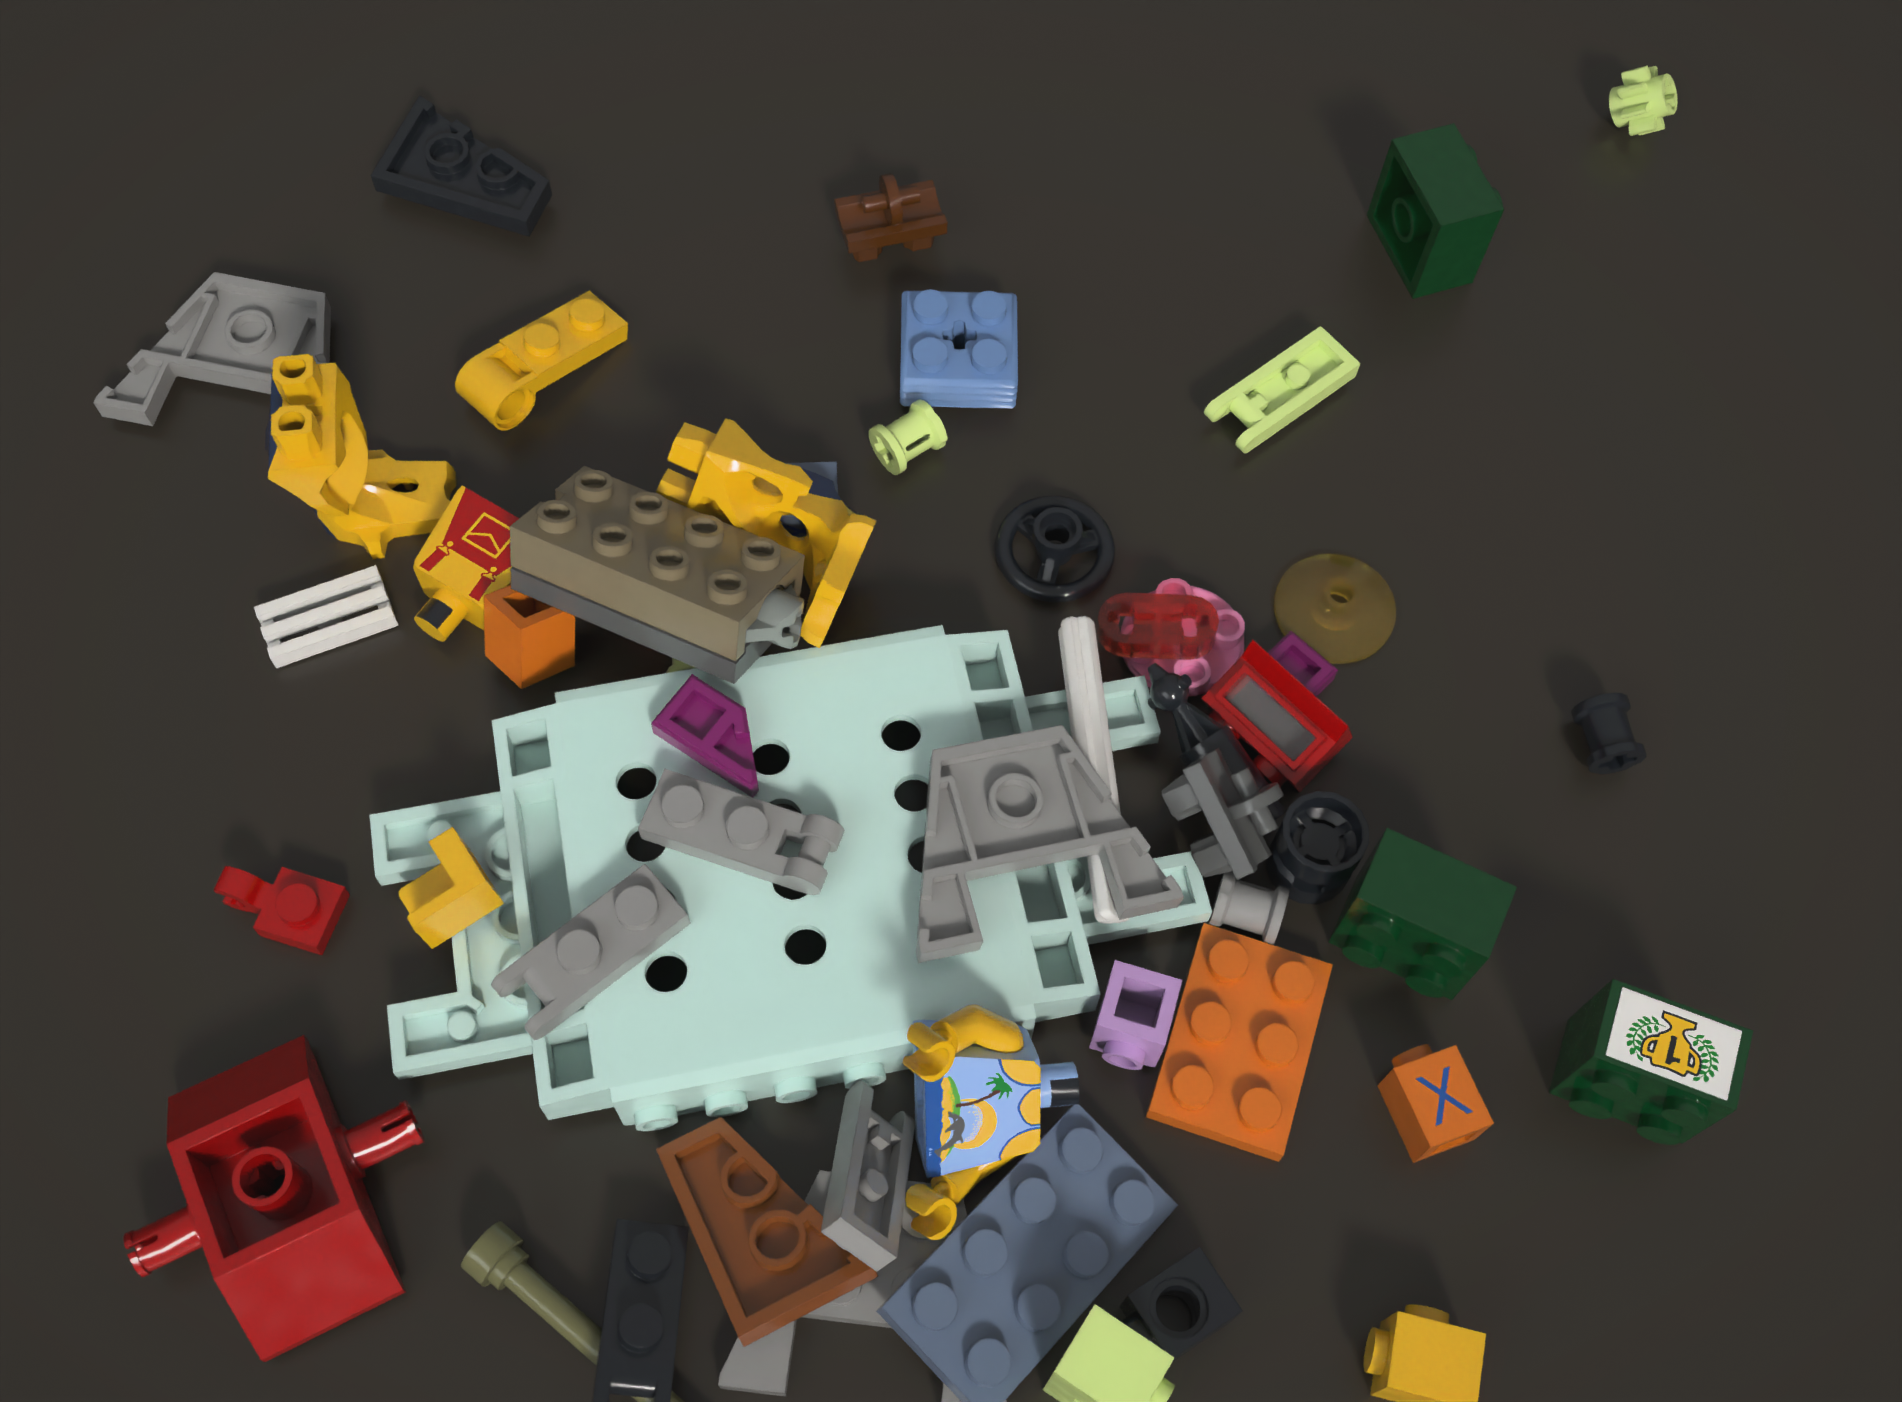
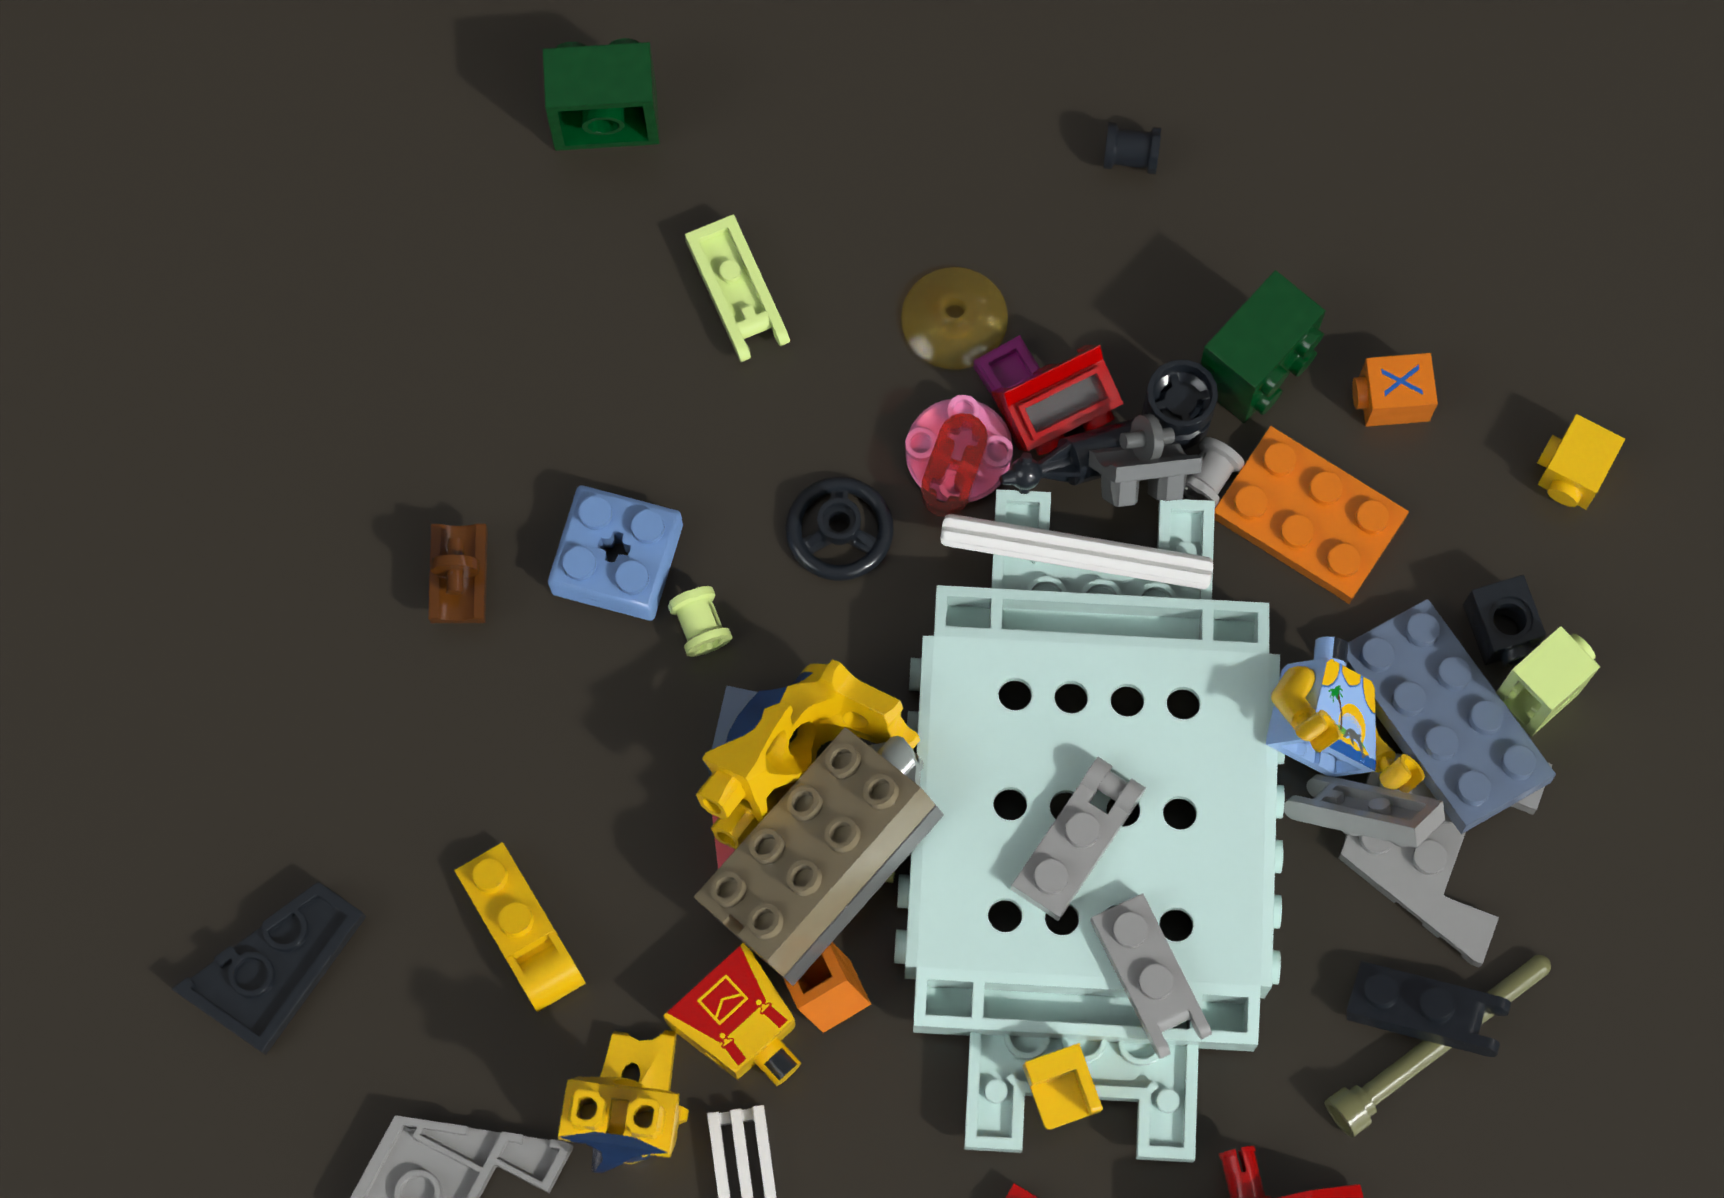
camera: 70 degrees left, 10 degrees up
magenta tile [651,674,759,798] -> none
dark orange wing [656,1117,878,1347] -> none
light grey wing [916,725,1184,963] -> none
lavender brick [1089,960,1182,1070] -> none
dark green brick [1549,979,1753,1145] -> none

